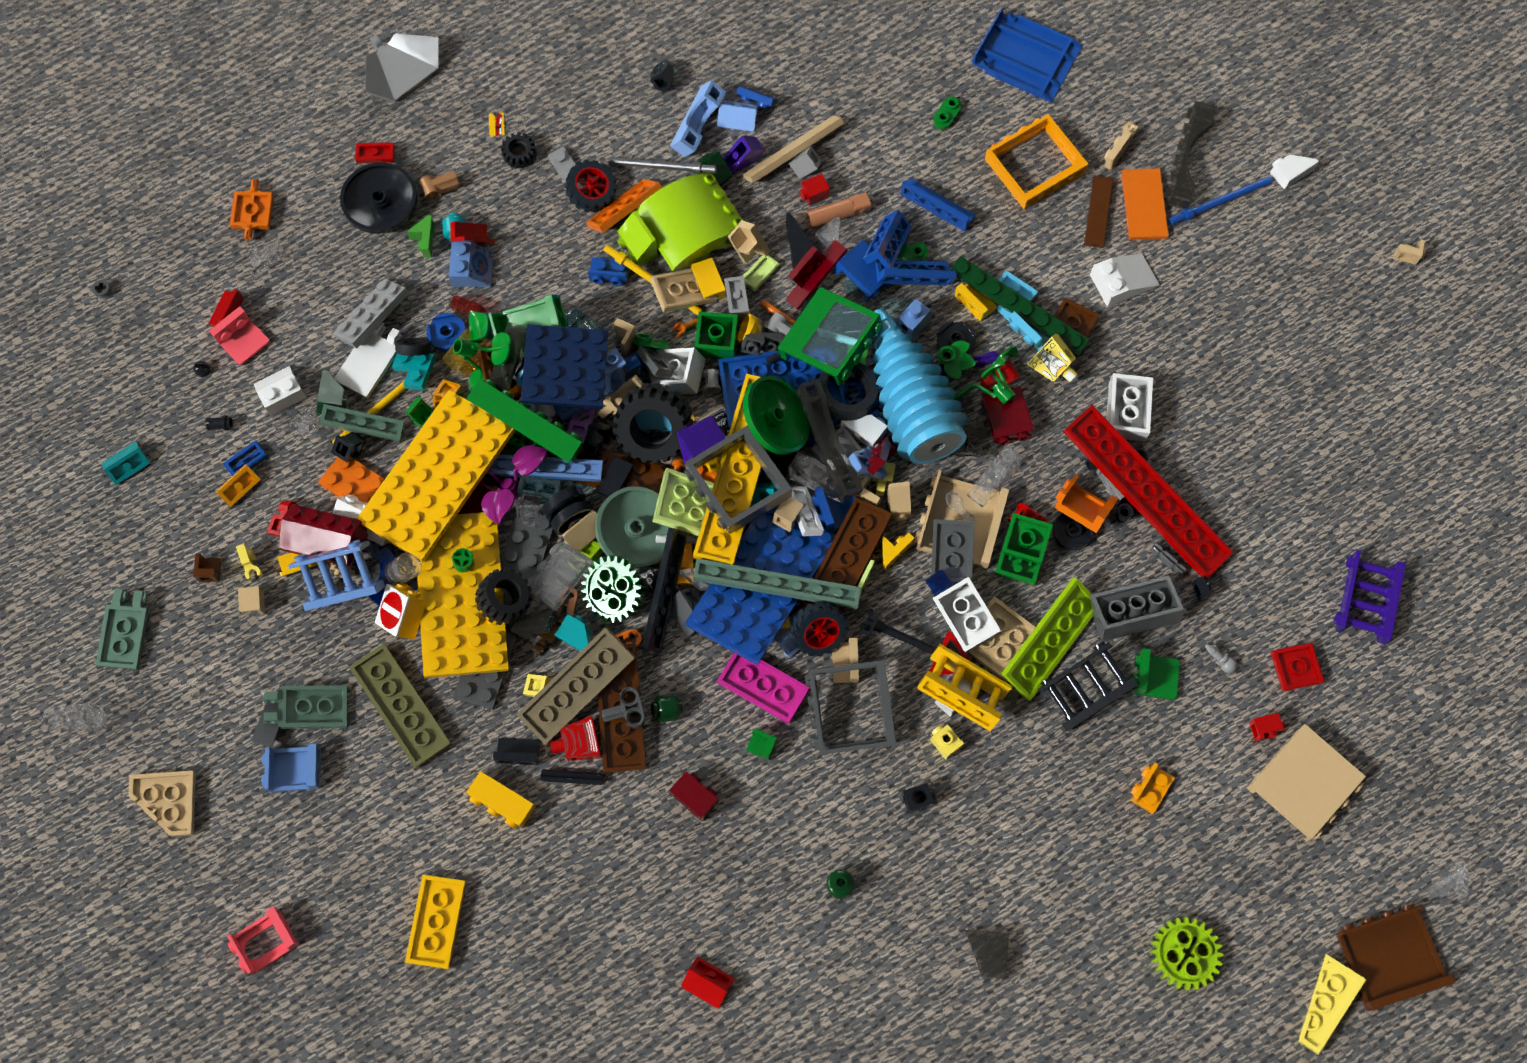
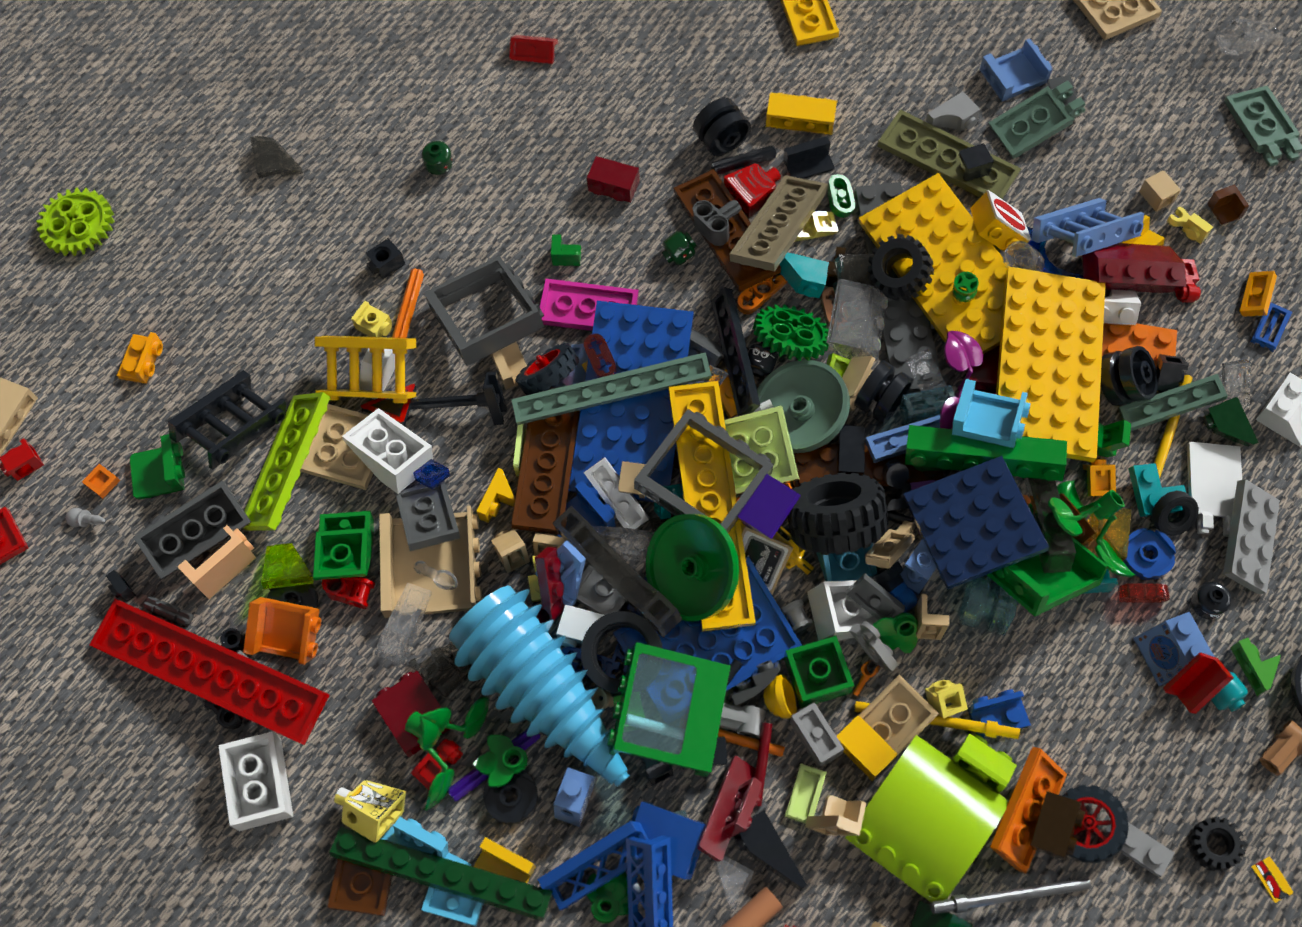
camera: 160 degrees right, 5 degrees down
none -> orange plate [82,464,120,499]
none -> light nougat panel [178,525,256,599]
none -> clear neon green wing [261,543,314,589]
none -> orange axle [392,268,424,338]
none -> clear red beam [584,334,617,378]
none -> black wheel [693,97,751,157]
none -> dark red bar [754,722,773,806]
none -> plate [827,174,855,218]
none -> light grey hinge [849,621,899,672]
none -> light yellow brick [925,680,968,718]
none -> light grey arch [926,91,980,132]
none -> medium azure panel [952,379,1031,448]
none -> black panel [959,143,994,182]
none -> dark brown brick [1030,791,1085,861]
none -> black wheel [1100,346,1158,406]
none -> black head [1191,582,1232,620]

